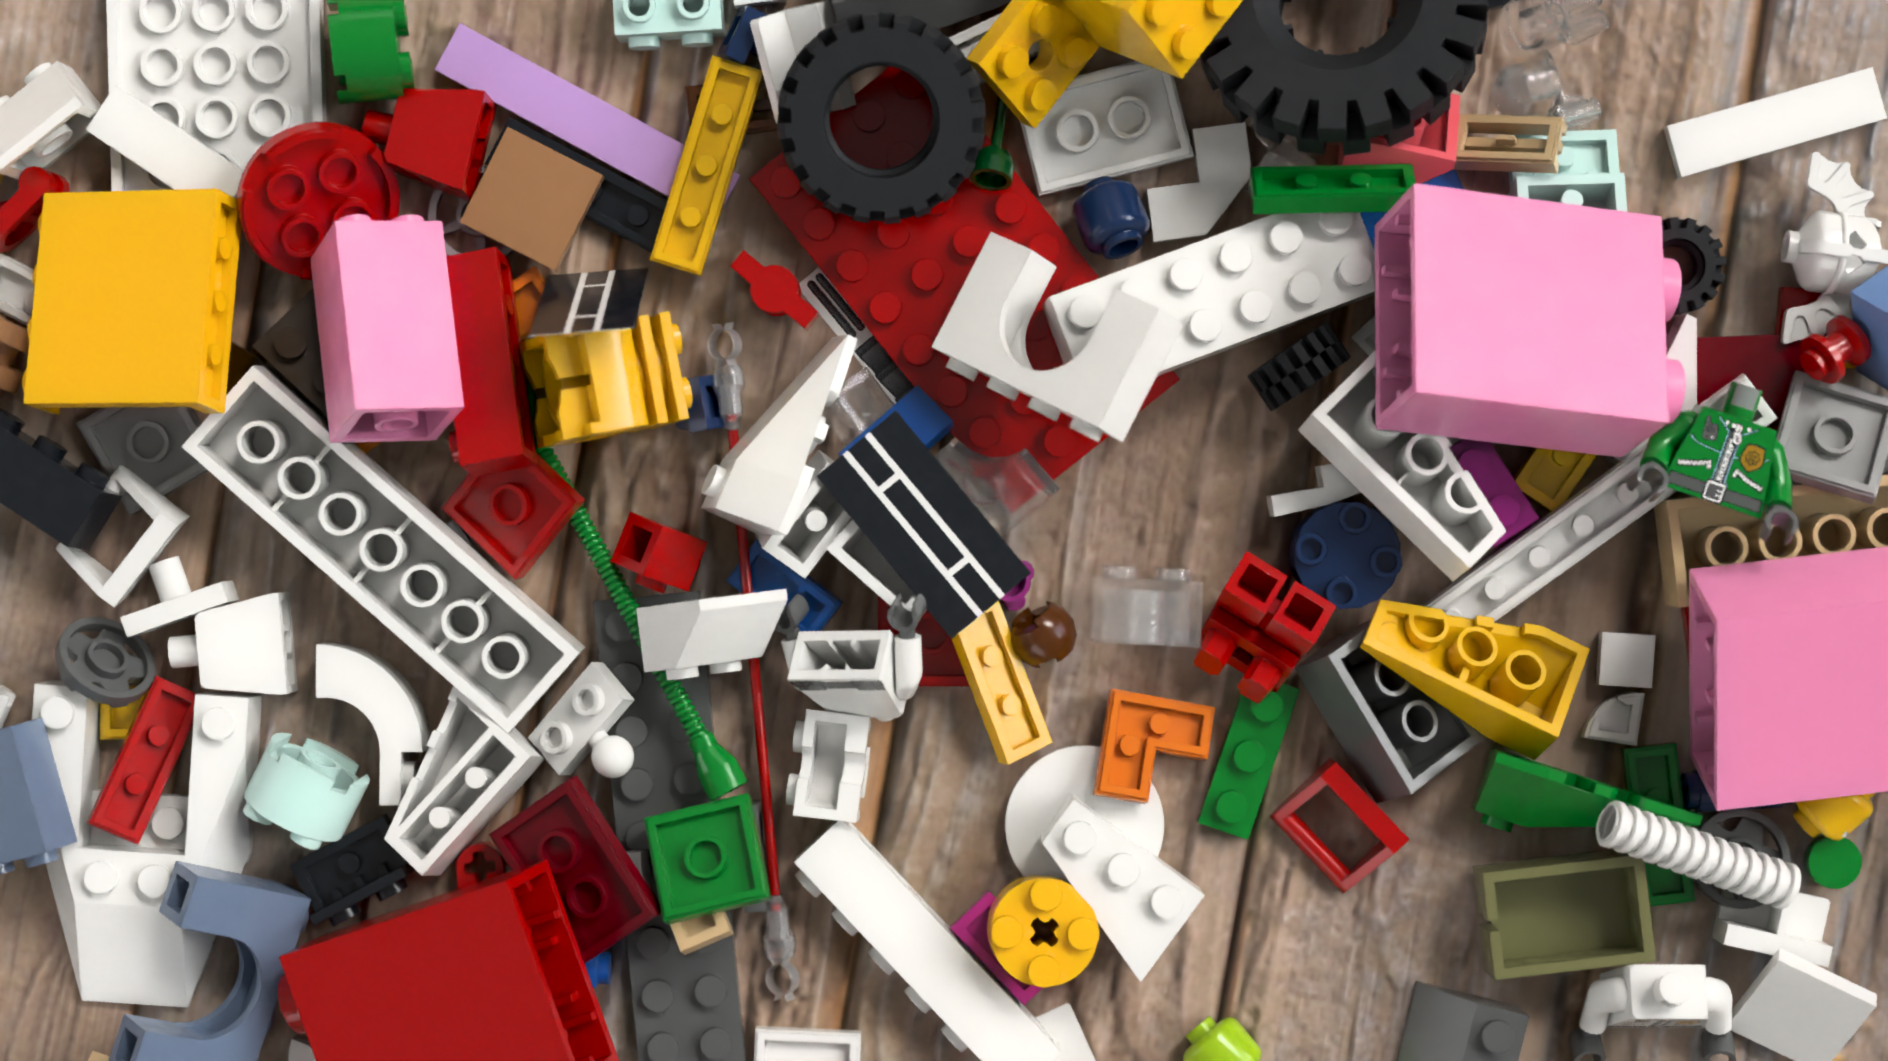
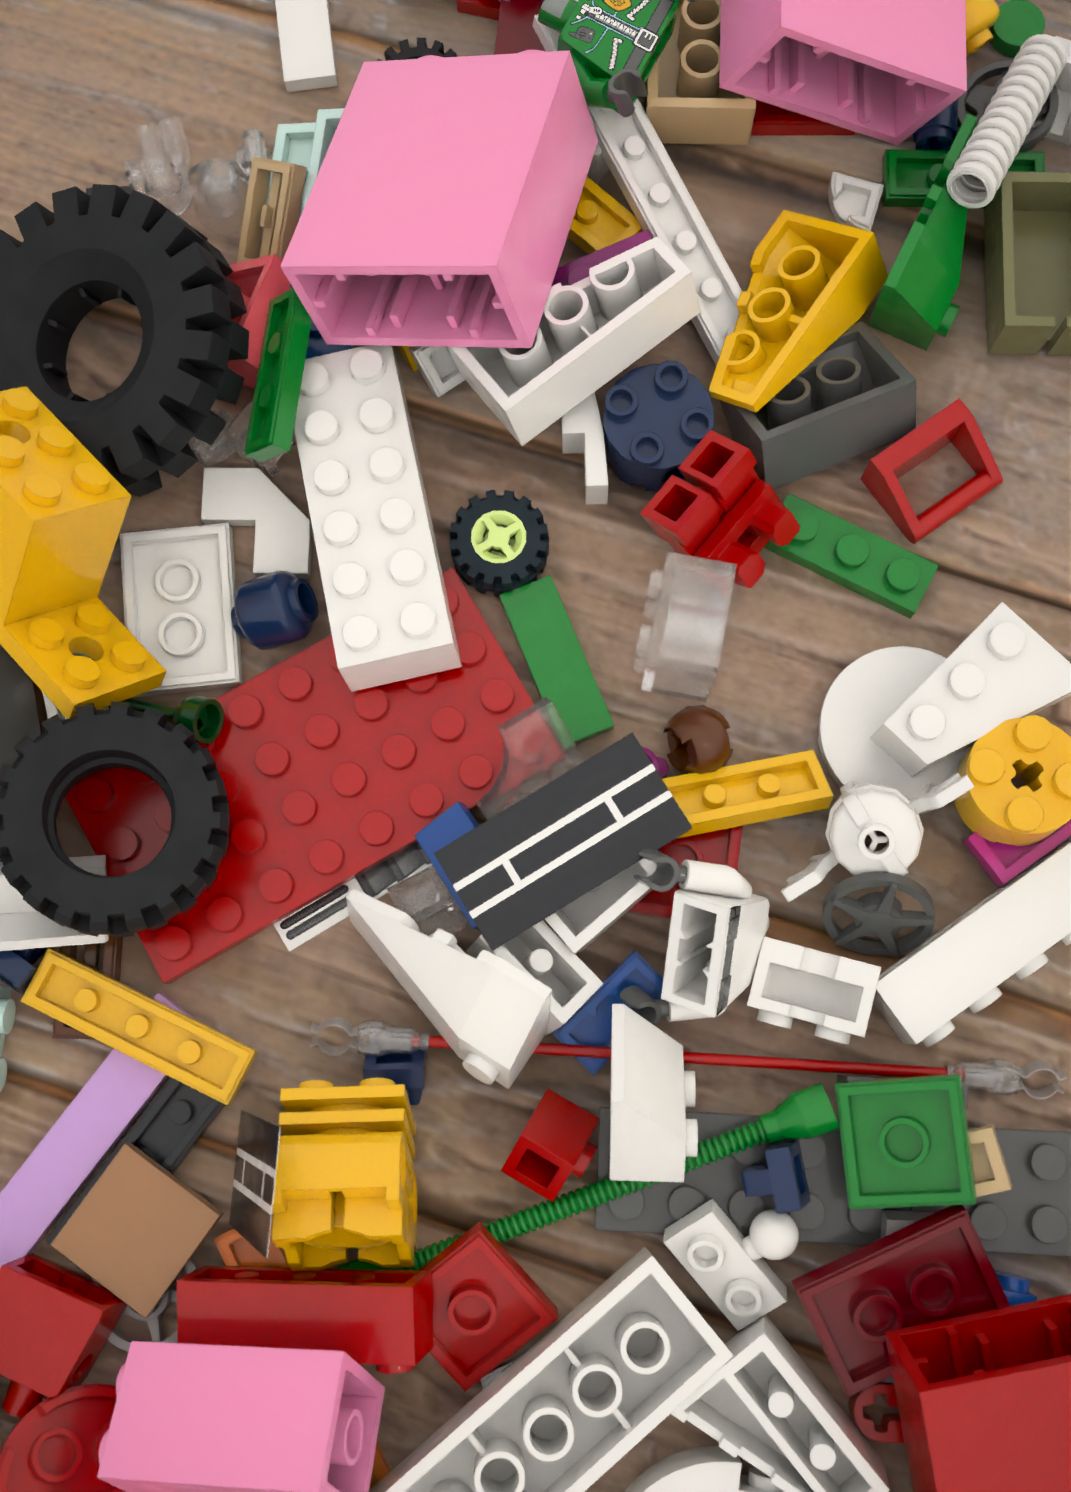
camera: 75 degrees left, 10 degrees down
red piece [730,250,820,331] -> none
white arch [932,232,1183,442] -> none
orange tile [1093,688,1215,804] -> none
black tyre [1247,322,1351,411] -> none
white tile [1595,631,1656,688] -> none
none -> black wheel [449,490,549,597]
none -> green tile [499,575,614,750]
none -> dark blue tile [741,1140,811,1213]
none -> white helmet [781,773,974,902]
none -> dark grey wheel [823,872,935,957]

